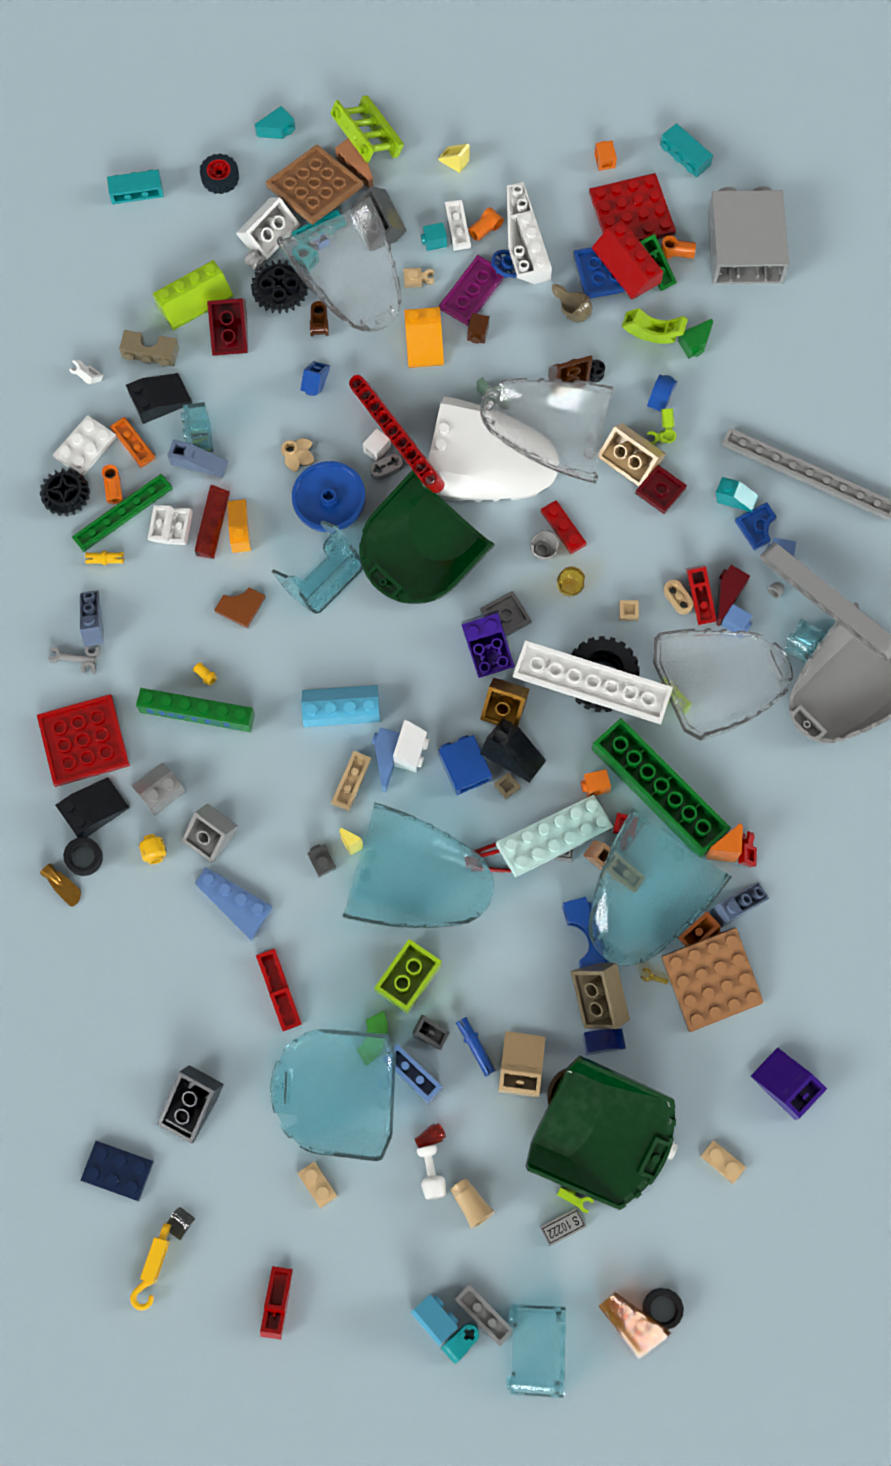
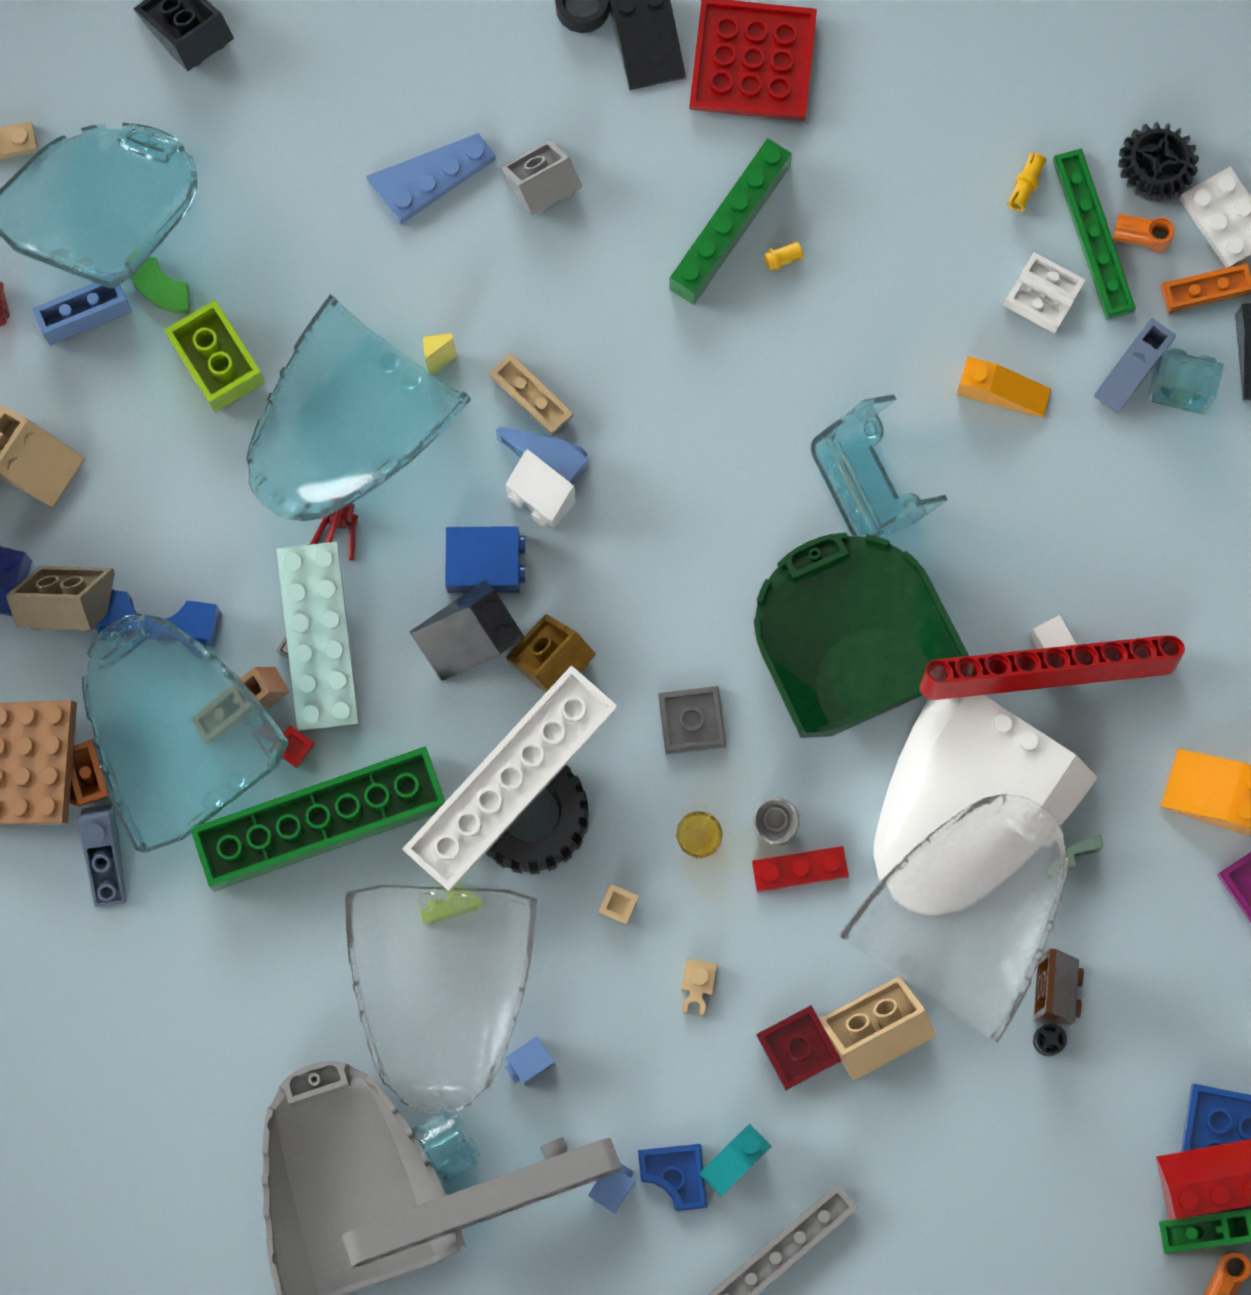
camera: 115 degrees right, 5 degrees up
light grey bar [48,646,100,674] -> none
sand blue slope [80,590,104,646] -> none
light grey slope [132,763,185,816] -> none
yellow head [139,834,167,865] -> none
clear red slope [194,485,230,559] -> none
dark orange tile [214,587,266,628] -> none
red slope [256,948,302,1032] -> none
tan plate [281,438,314,472] -> none
blue dish [292,461,366,532] -> none
blue slope [300,361,331,396] -> none
medium azure slope [301,685,380,727] -> none
dark grey bracket [307,844,336,877] -> none
light grey beam [370,454,403,480] -> none
dark grey slope [412,1014,450,1050] -> none
blue pin [455,1017,496,1077] -> none
dark purple slope [461,610,515,678] -> none
reddish brown brick [467,313,490,344] -> none
dark tan plate [494,772,521,800] -> none
dark tan piece [552,284,593,323] -> none
orange brick [580,769,611,797] -> none
lime arch [621,308,688,344] -> none
clear yellow hand [640,968,668,985] -> none
blue brick [647,374,678,412] -> none
lime bar [647,408,677,445] -> none
tan plate [663,580,694,615] -> none
green slope [678,319,713,359] -> none
red slope [685,565,717,625] -> none
orange slope [705,823,743,862] -> none
dark red slope [716,565,750,626] -> none
red plate [738,831,757,867] -> none
none -> tan plate [681,959,717,1016]

